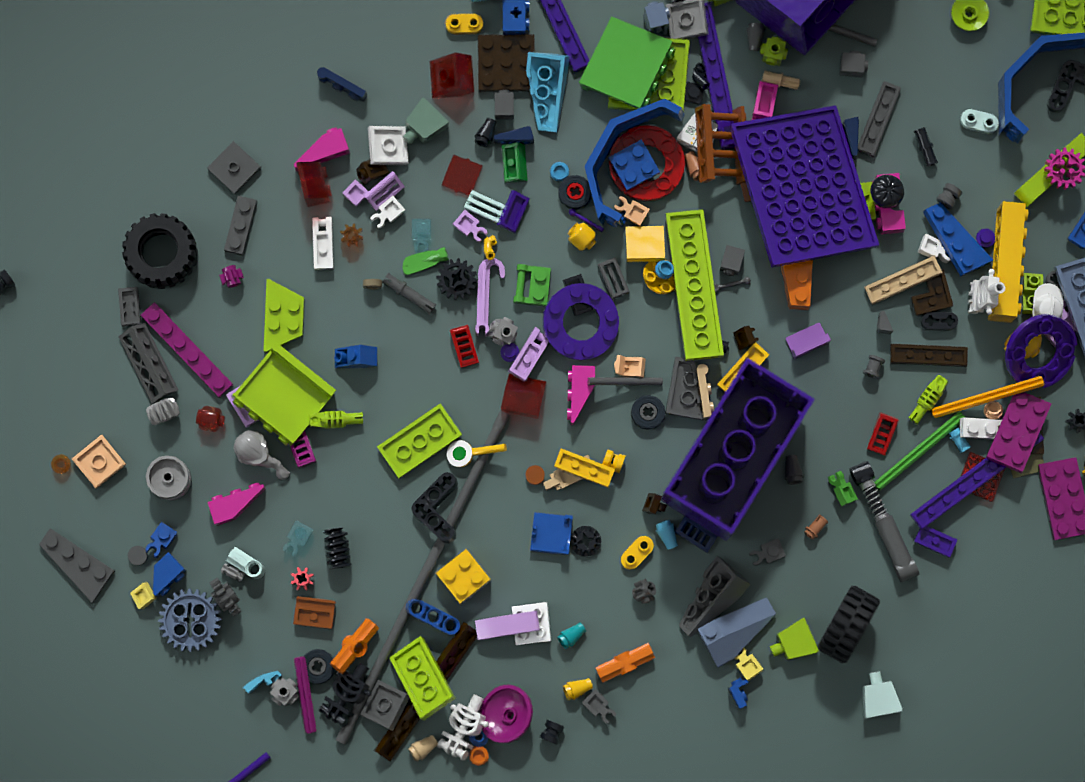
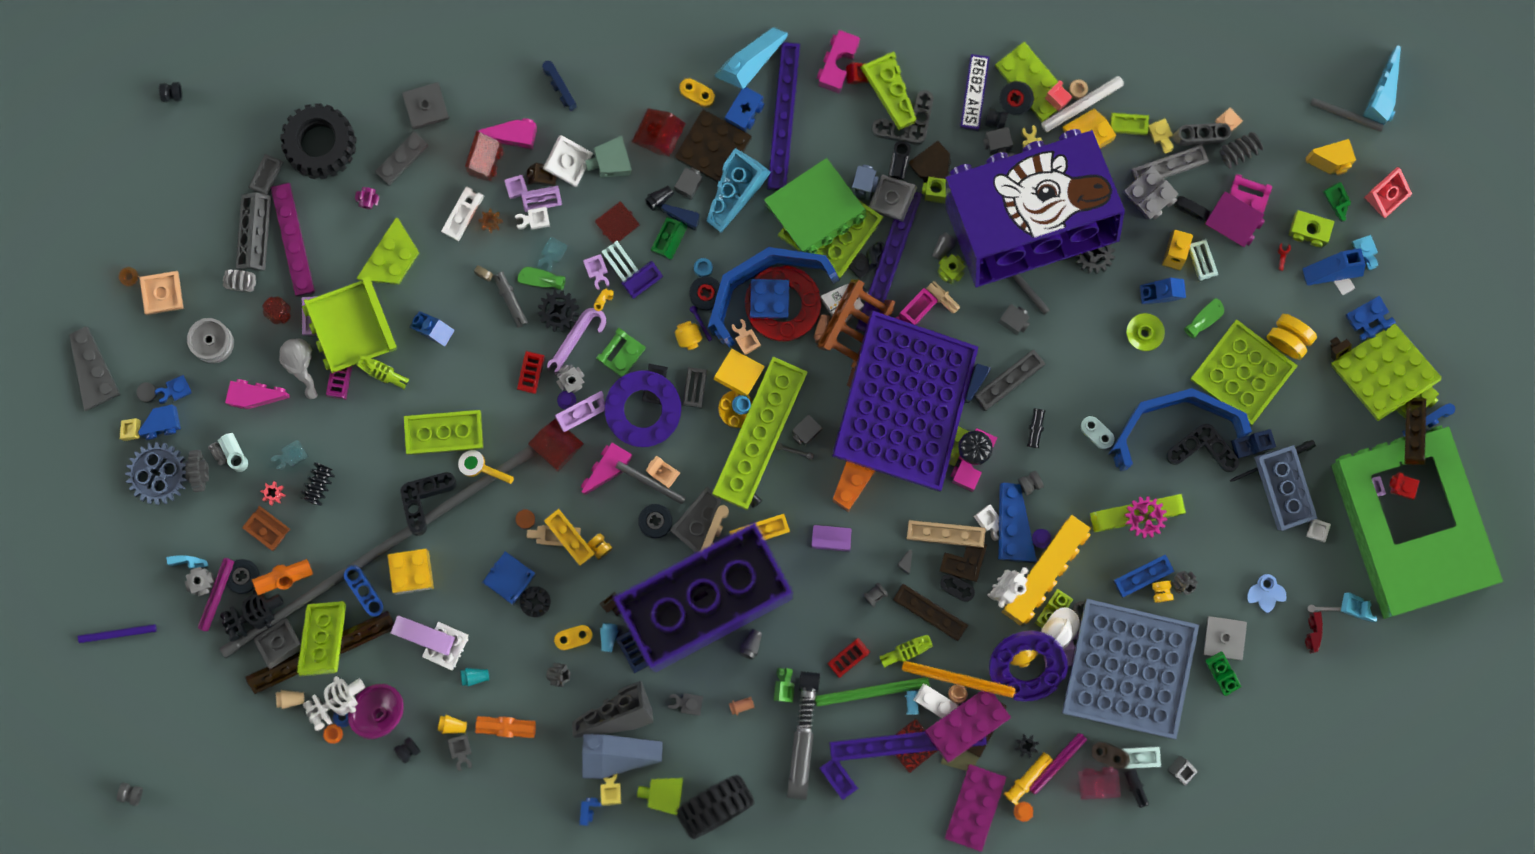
camera: 30 degrees right, 0 degrees up
dark brown tile [733,325,759,350] -> none

